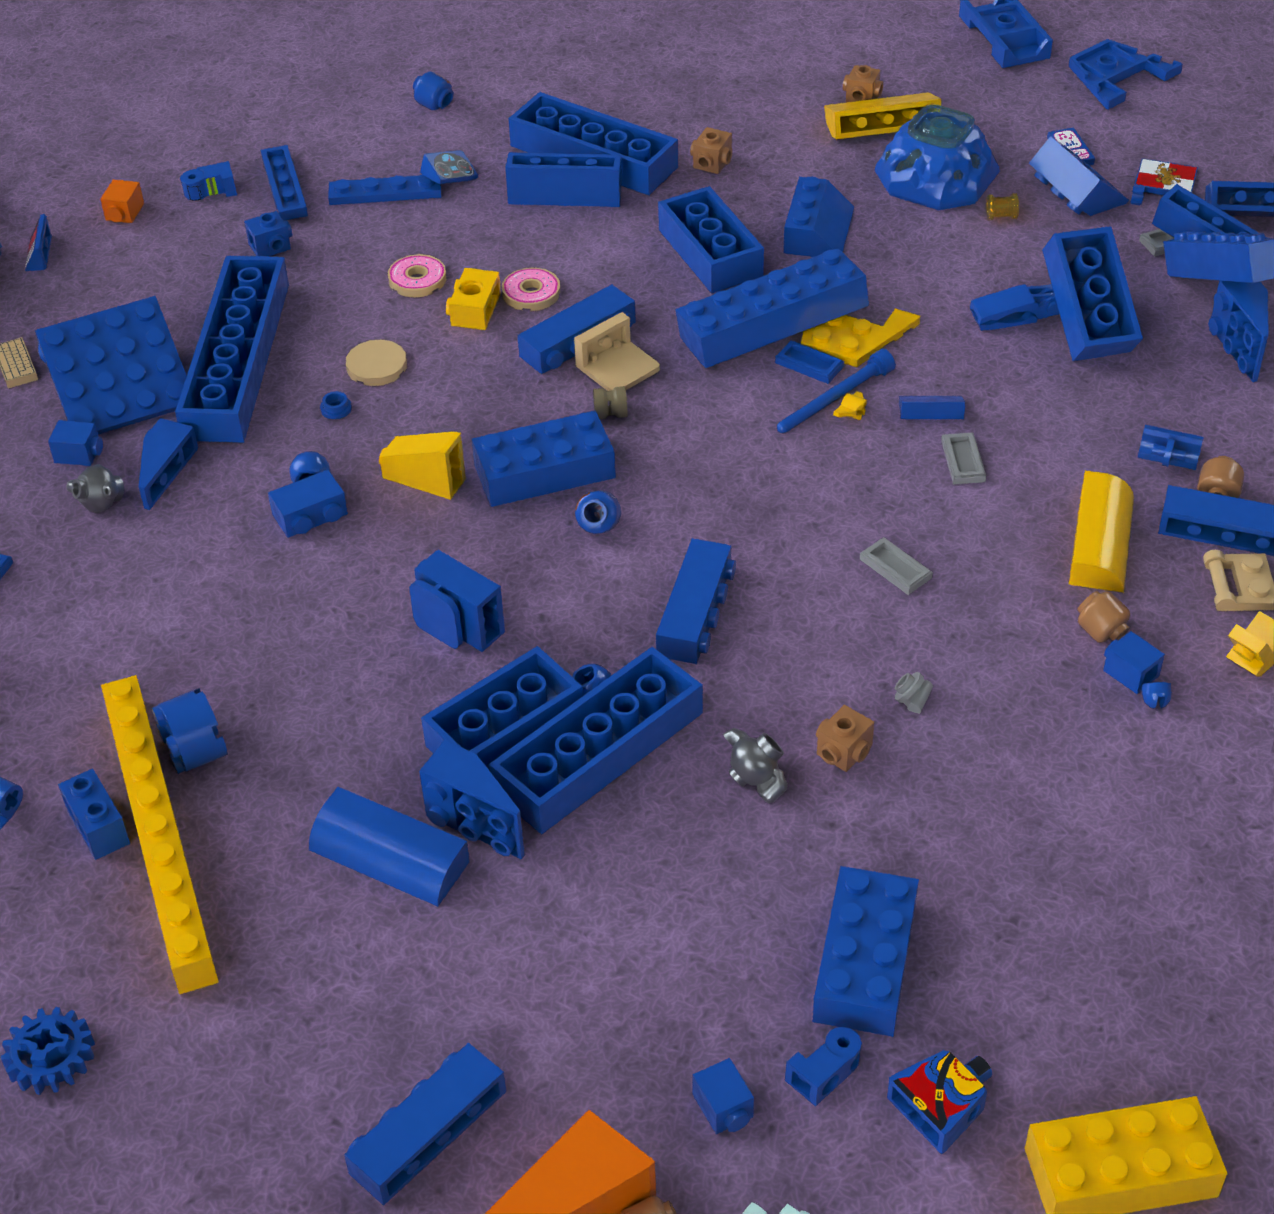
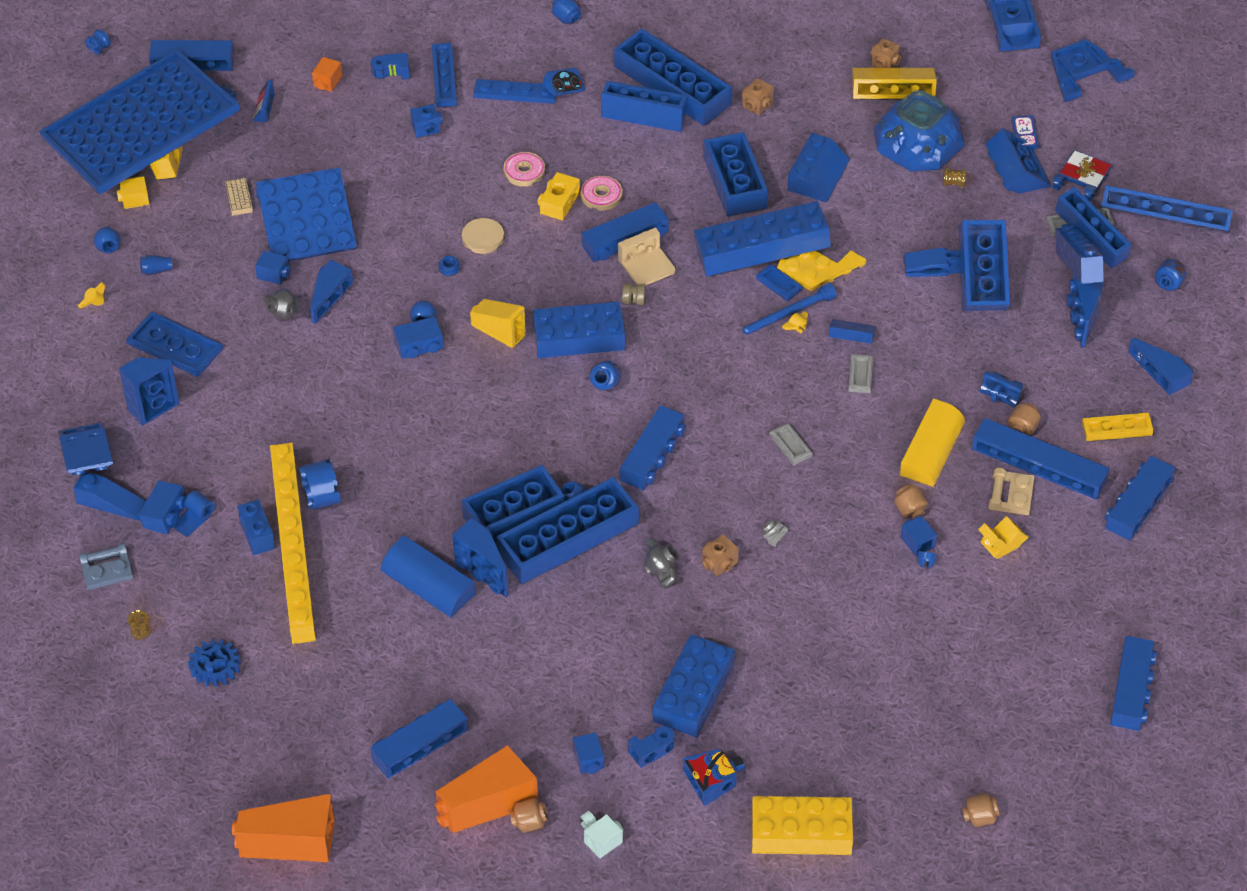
camera: 10 degrees right, 5 degrees up
blue brick [175,256,289,443] -> none
blue brick [409,550,505,652] -> none

